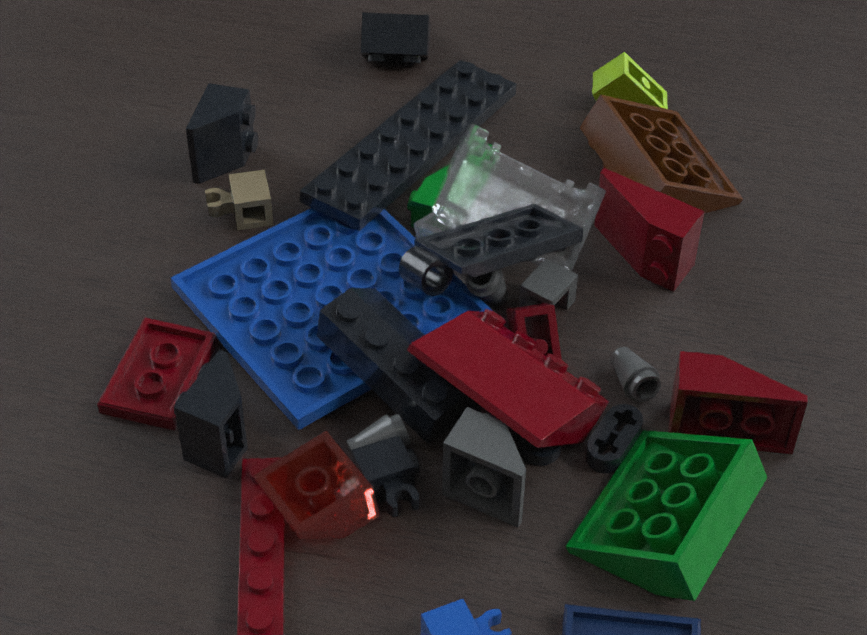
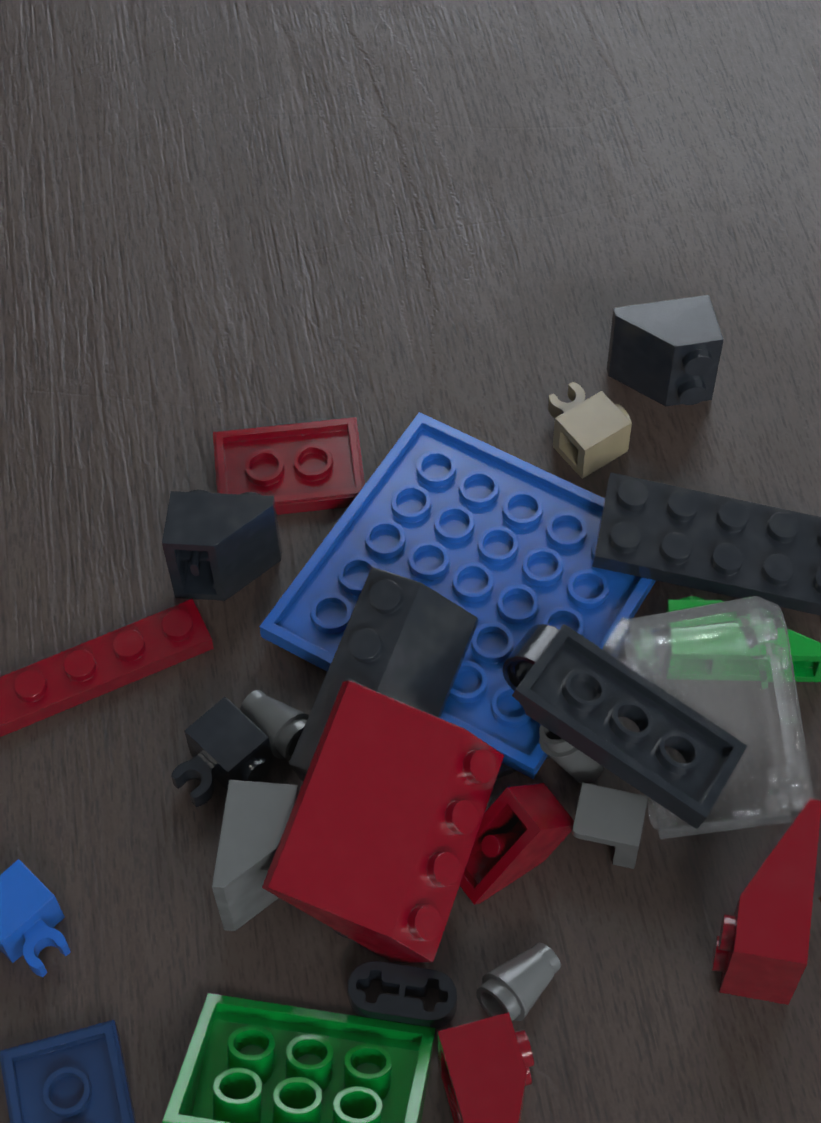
camera: 70 degrees right, 10 degrees up
clear red slope [253,431,380,539] -> none

